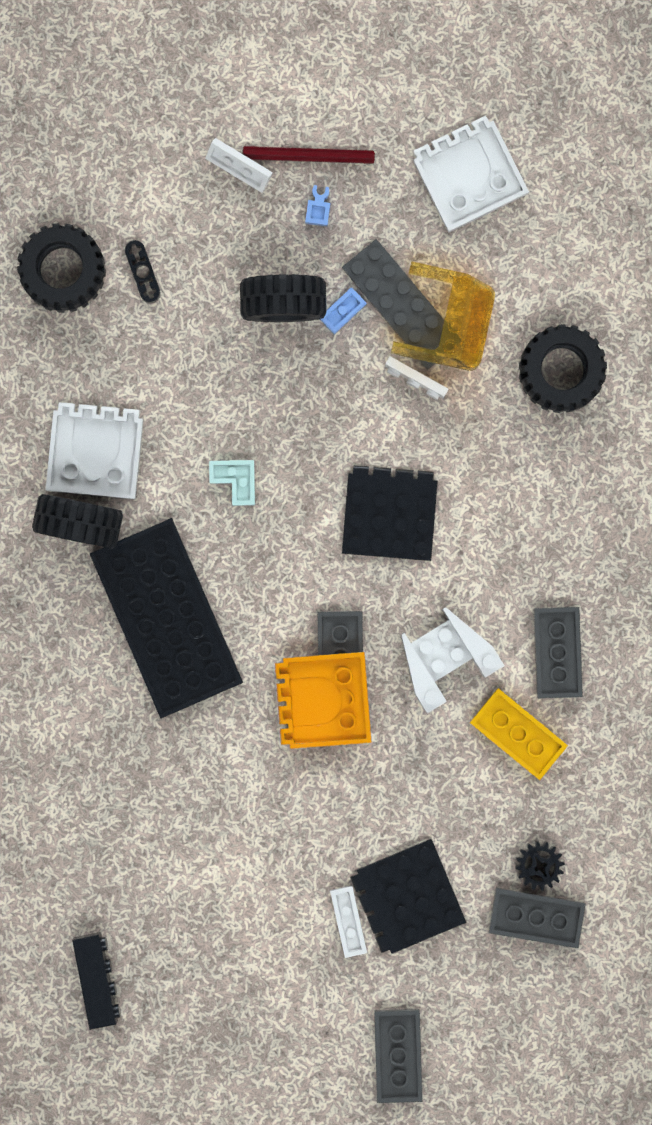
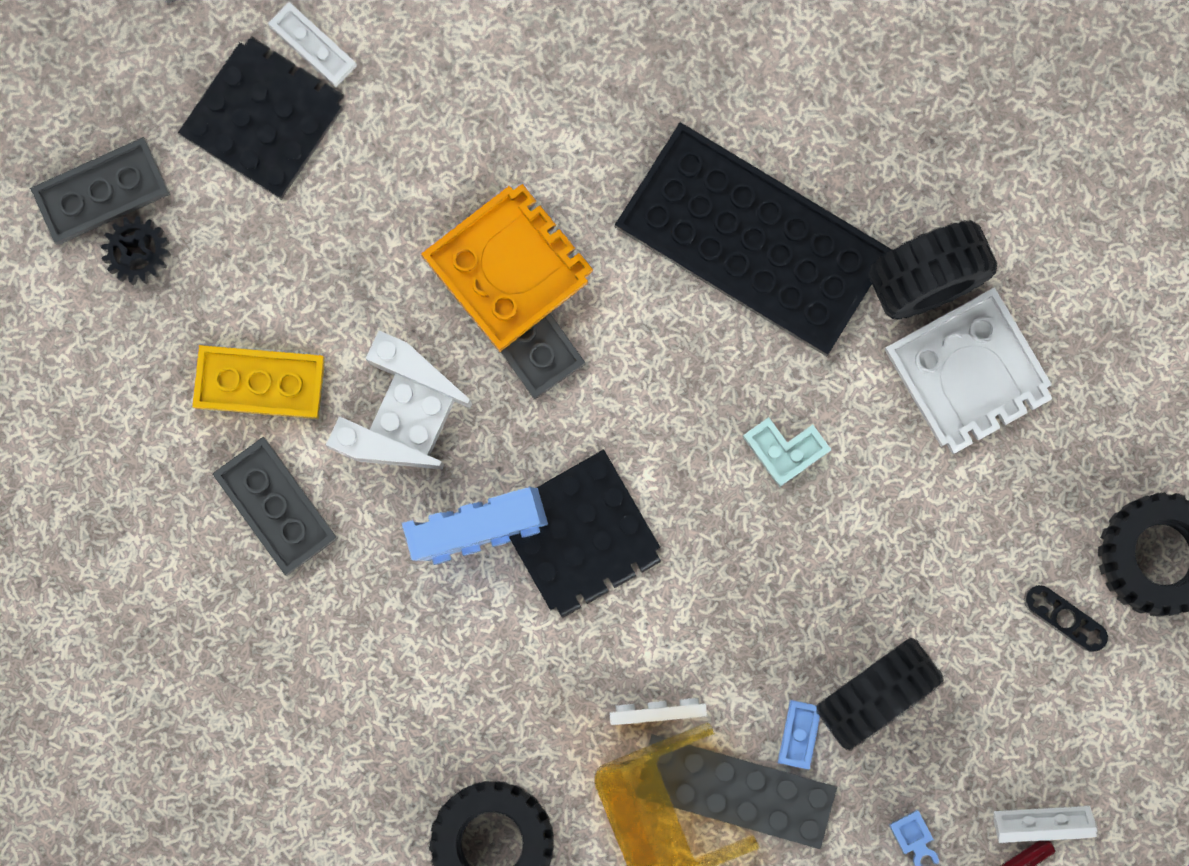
camera: 150 degrees right, 5 degrees down
none -> light blue wedge [402,487,548,565]

